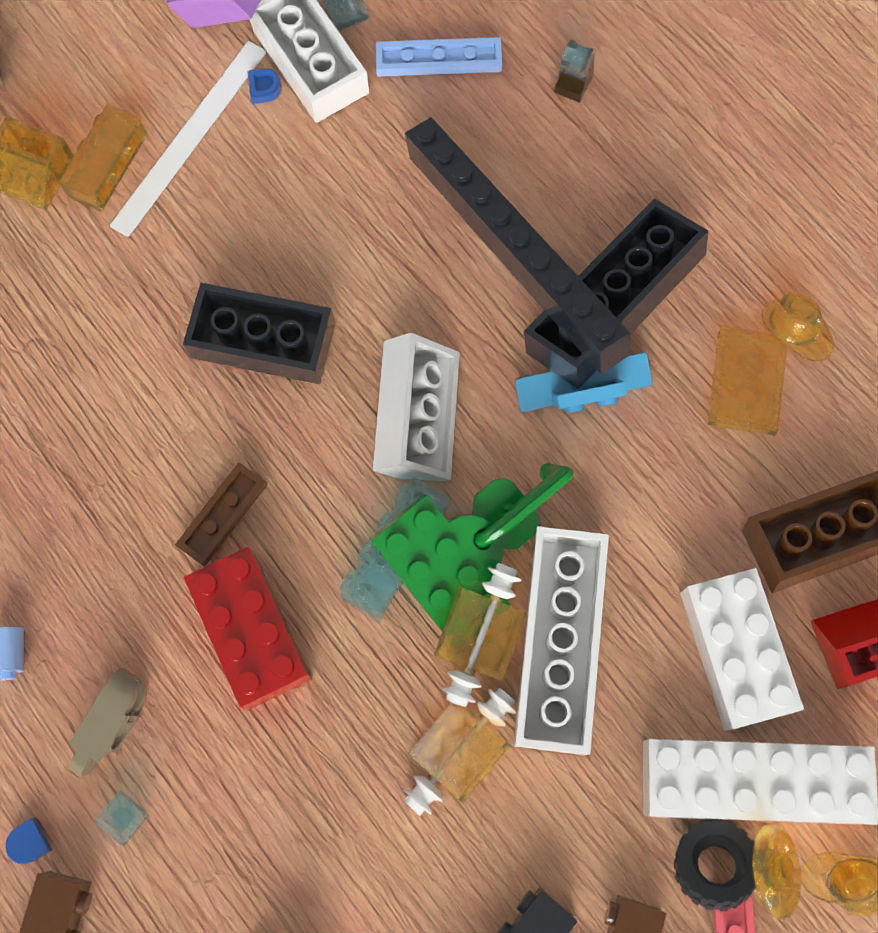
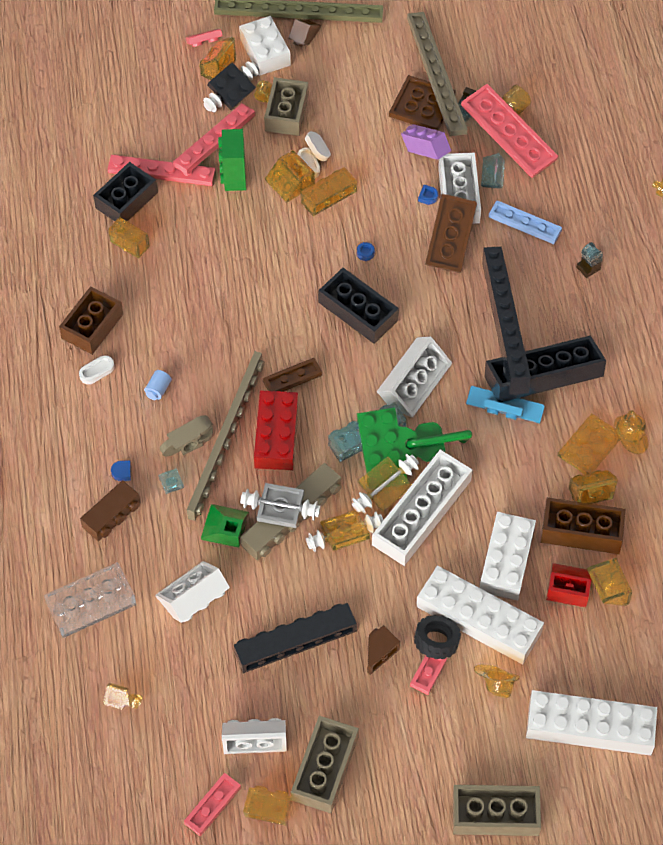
camera: 25 degrees right, 15 degrees down
white sticker [109,41,267,237] -> none
clear yellow plate [752,823,801,919] -> none
none -> dark tan plate [187,351,264,521]
none -> green slope [201,504,249,548]
none -> dark tan brick [240,463,341,561]
none -> light grey plate [240,483,321,528]
none -> white tile [298,148,320,179]
none -> white tile [305,131,331,161]
none -> blue tile [357,242,375,261]
none -> reddish brown plate [425,194,477,273]
none -> clear yellow slope [569,470,618,504]

